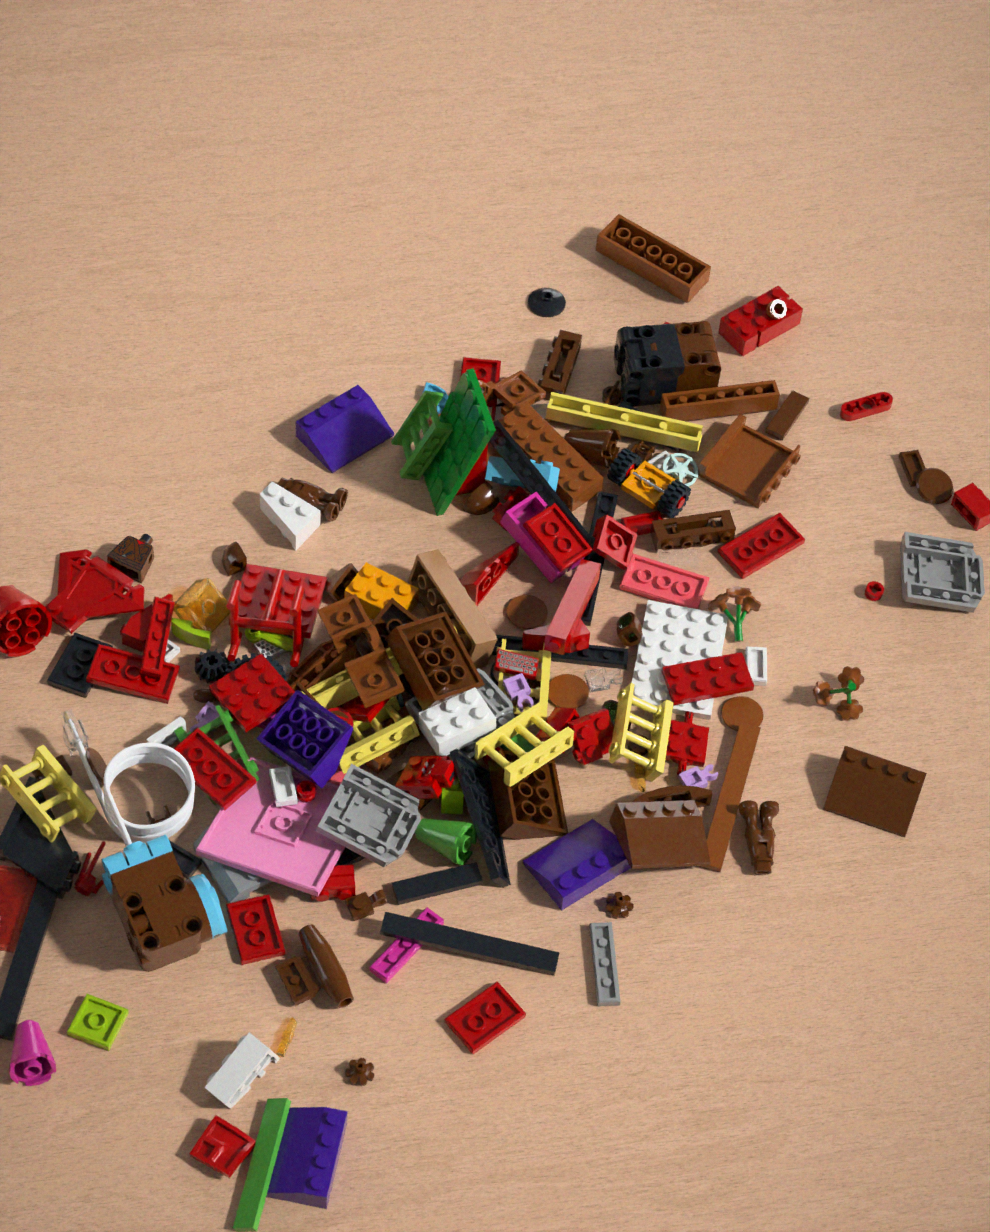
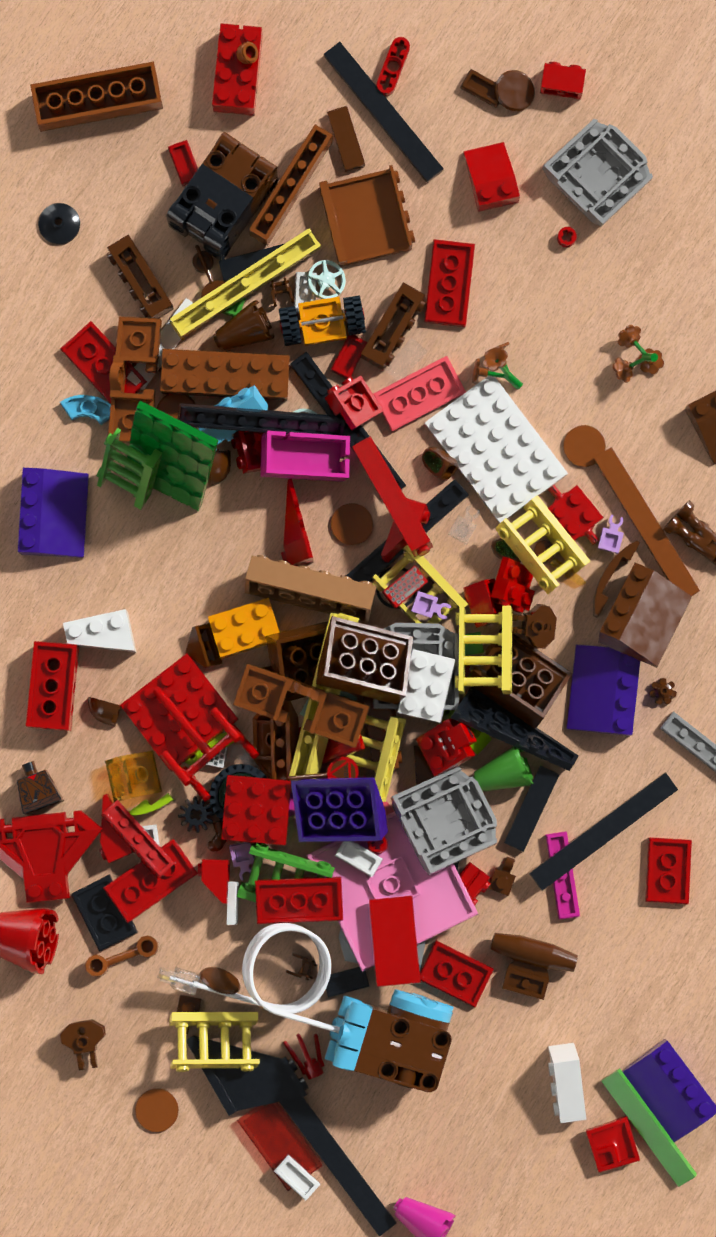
camera: 45 degrees left, 30 degrees up
lime tile [67,994,129,1051] -> none
clear yellow piece [276,1017,297,1057] -> none
reddish brown piece [277,478,348,521] -> none
reddish brown plant [345,1058,375,1086] -> none
red tile [523,503,593,573] -> none
dark orange piece [548,674,589,709] -> none
red plate [661,652,754,706] -> none
white tile [745,646,767,686] -> none
none -> red brick [26,641,79,731]
none -> dark orange piece [85,935,159,977]
none -> red slope [198,859,230,904]
none -> black tile [324,42,444,183]
none -> red tile [369,896,421,987]
none -> red slope [463,142,520,212]
none -> reddish brown hinge [512,604,557,649]

